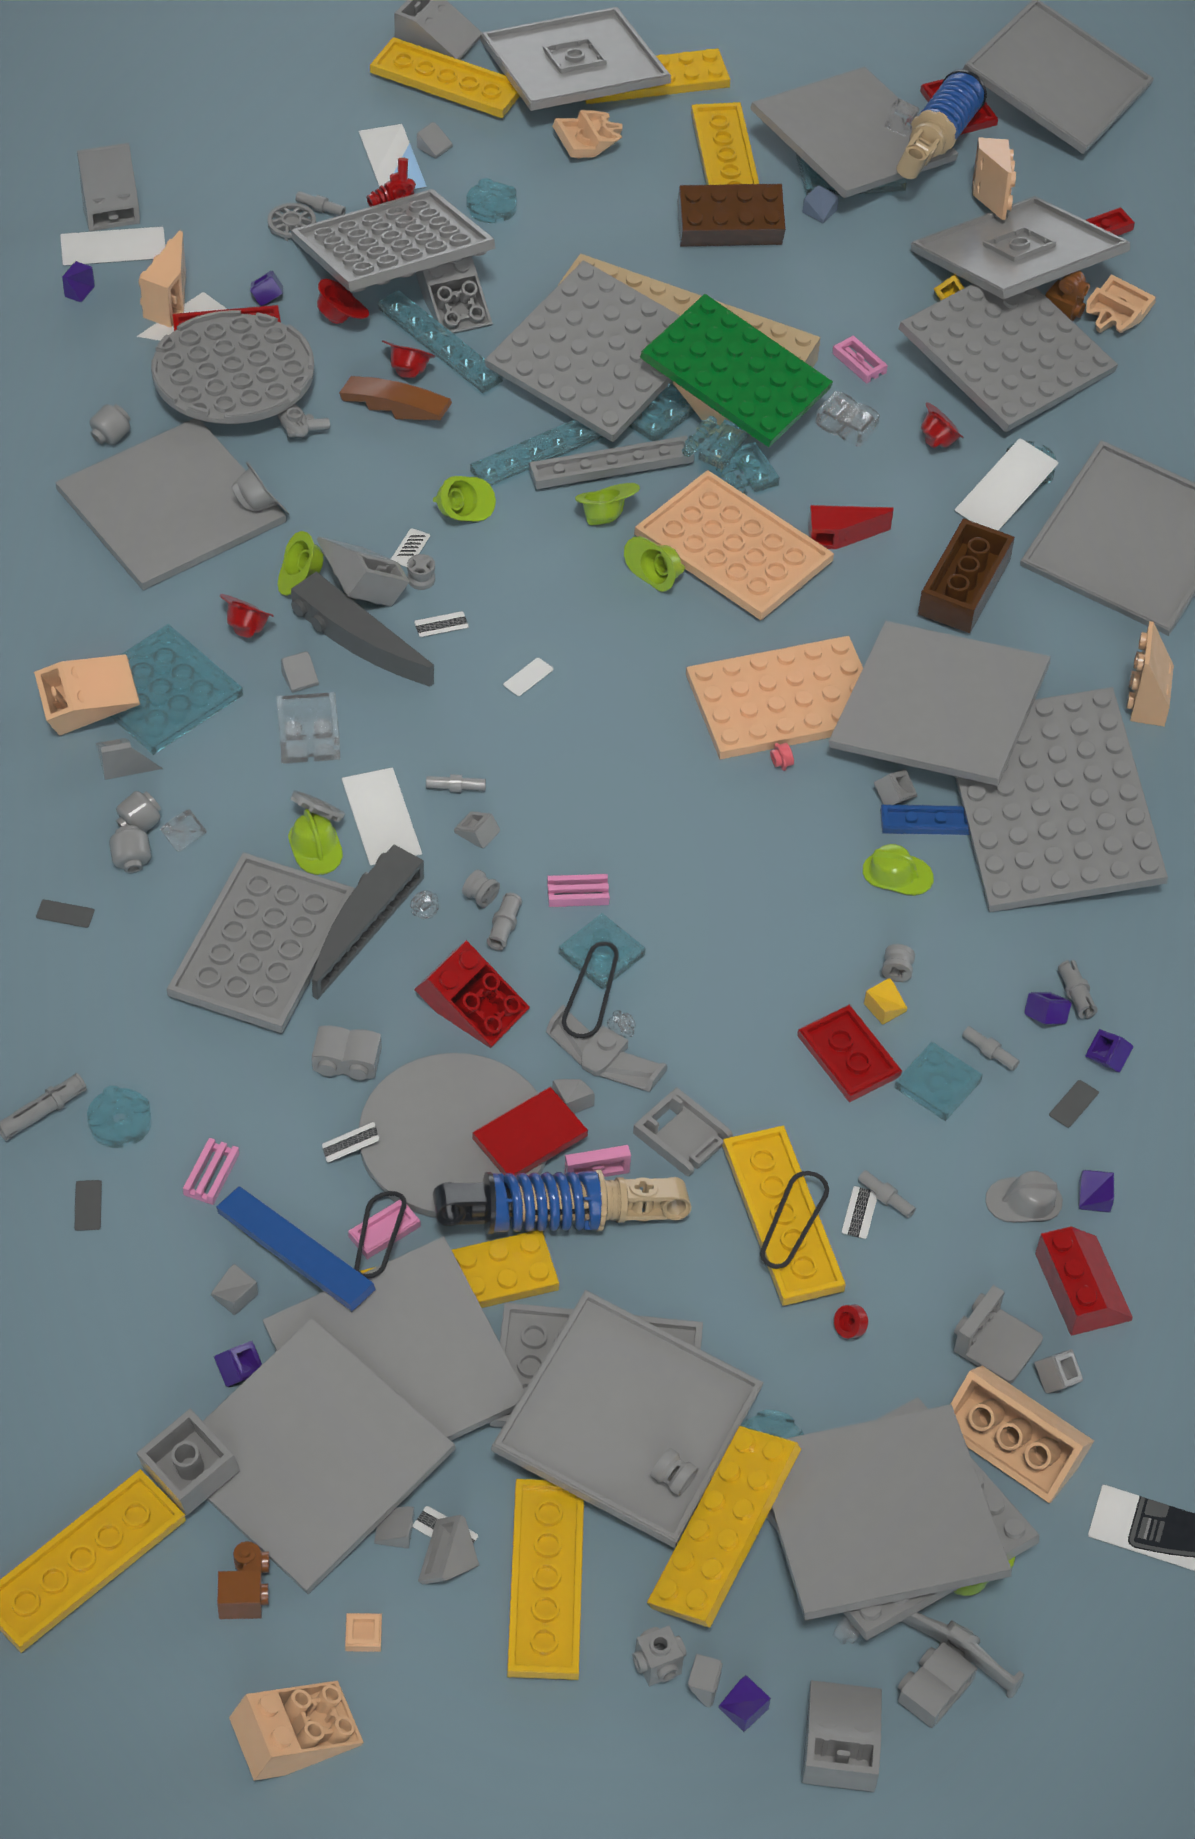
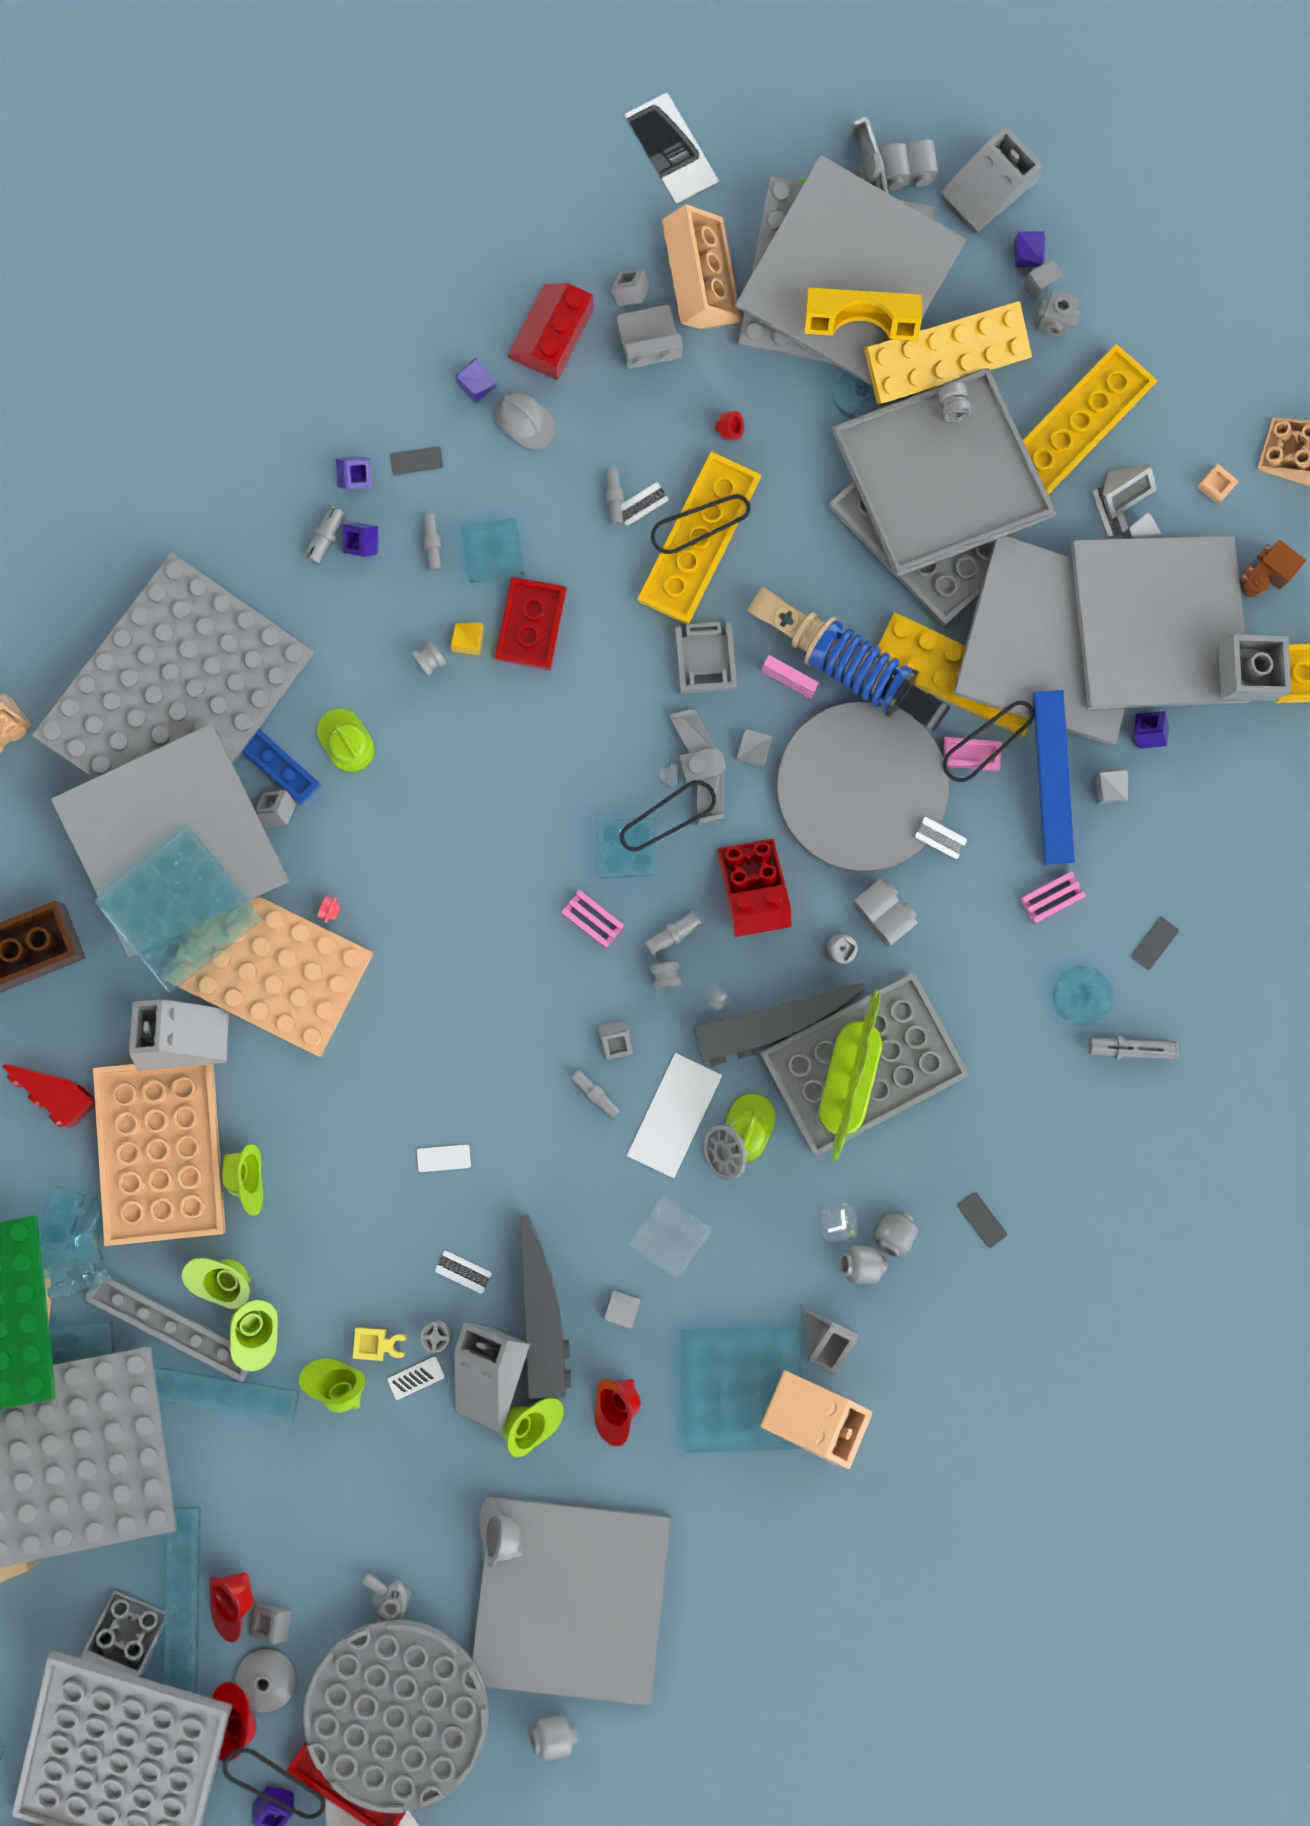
camera: 140 degrees left, 30 degrees up
dark orange slope [339,376,452,420] -> none
red tile [472,1087,588,1177] -> none
none -> clear light blue plate [94,827,264,993]
none -> light grey slope [129,999,229,1071]
none -> black piece [222,1748,326,1819]
none -> lime piece [230,1300,278,1371]
none -> light grey dish [235,1648,296,1713]
none -> light grey slope [250,1604,292,1644]
none -> light yellow plate [353,1327,407,1361]
none -> yellow arch [804,287,922,341]
none -> lime plant [819,990,882,1162]
none -> light grey tile [827,934,858,964]

